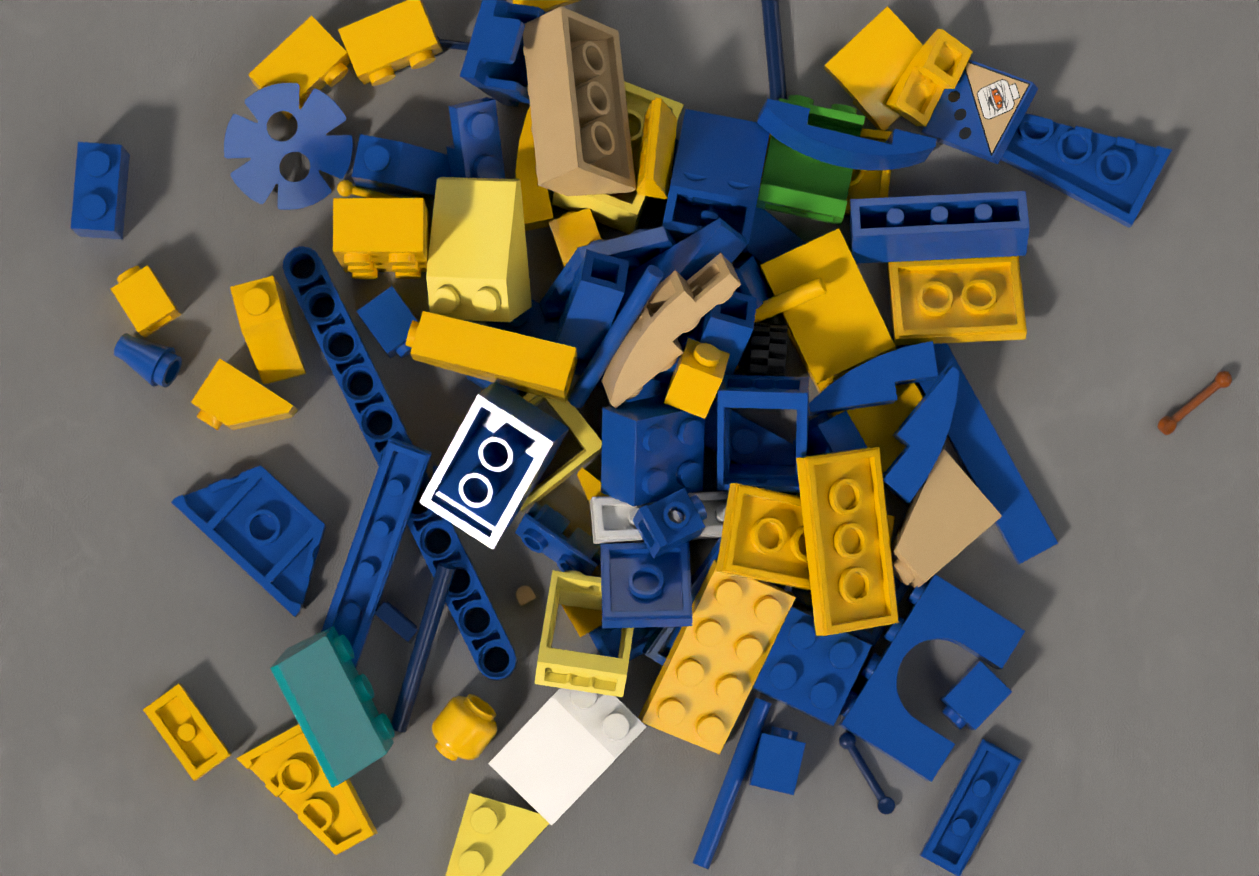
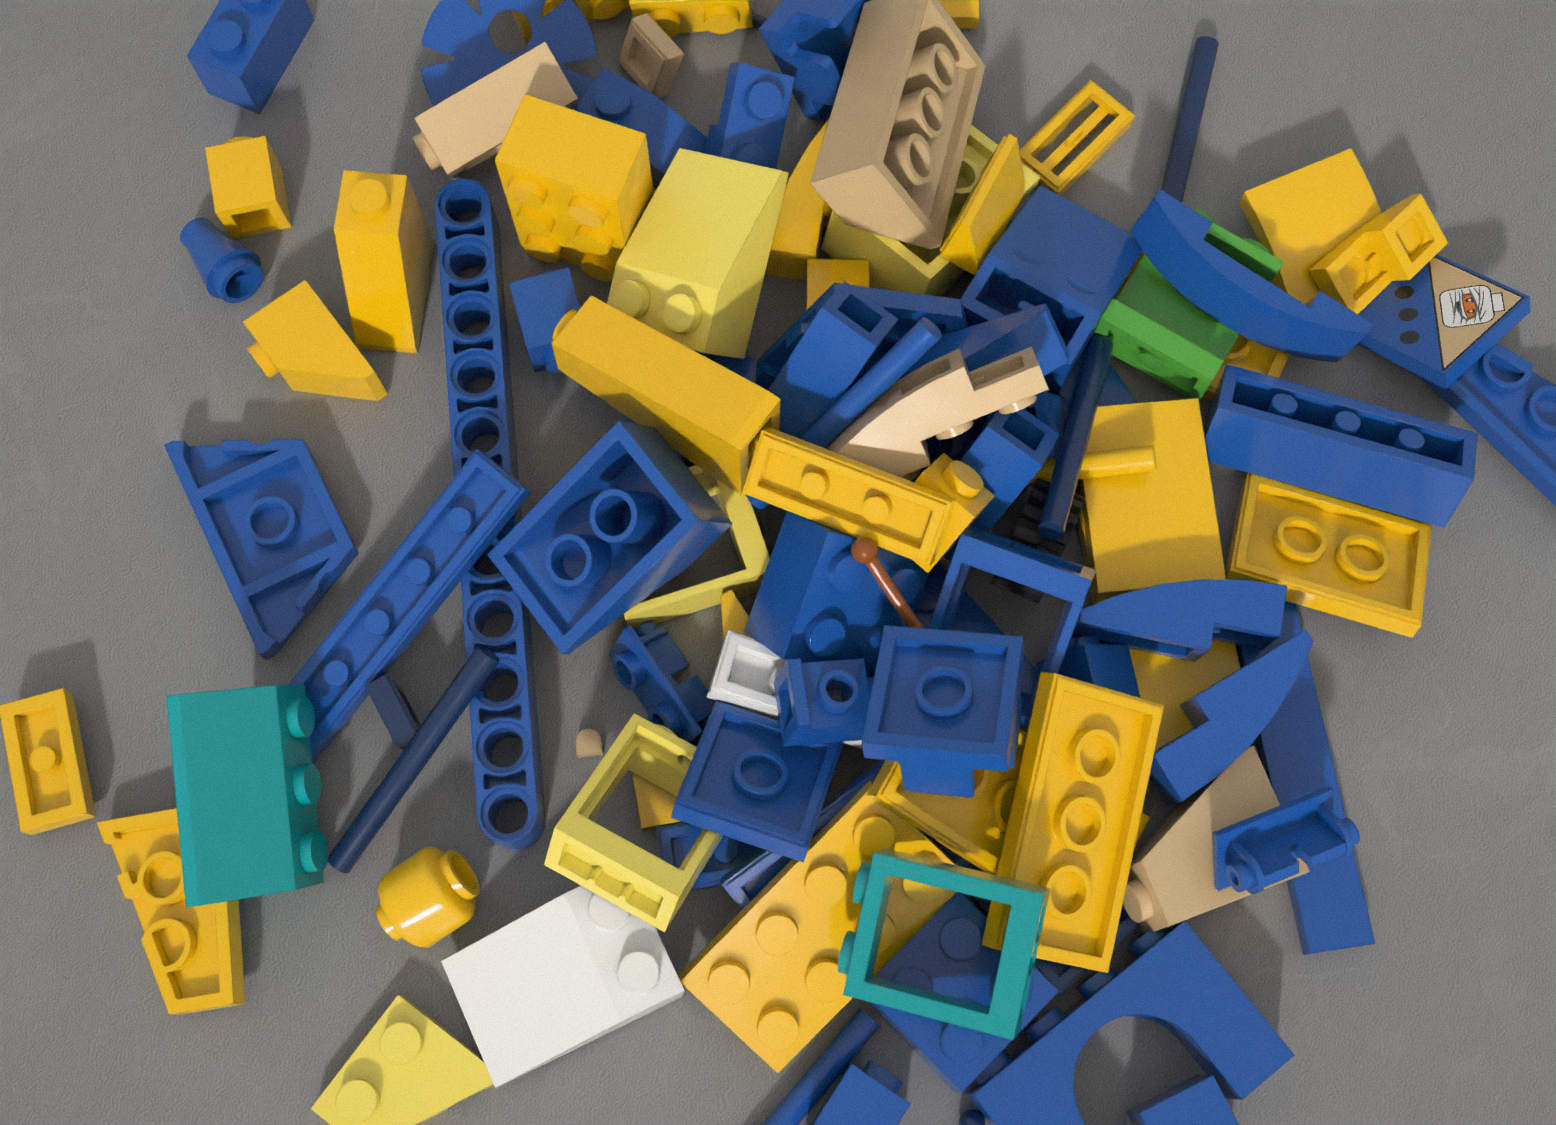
camera: 20 degrees right, 10 degrees down
none -> tan window [412,42,578,178]
none -> tan tile [618,13,684,99]
none -> yellow tile [742,427,956,566]
none -> teal window [838,848,1051,1040]
none -> dark orange hinge [851,537,923,628]
none -> blue panel [861,625,1024,798]
none -> yellow tile [1019,80,1136,196]
none -> dark blue bar [1037,335,1114,540]
none -> blue hinge [1213,786,1360,894]

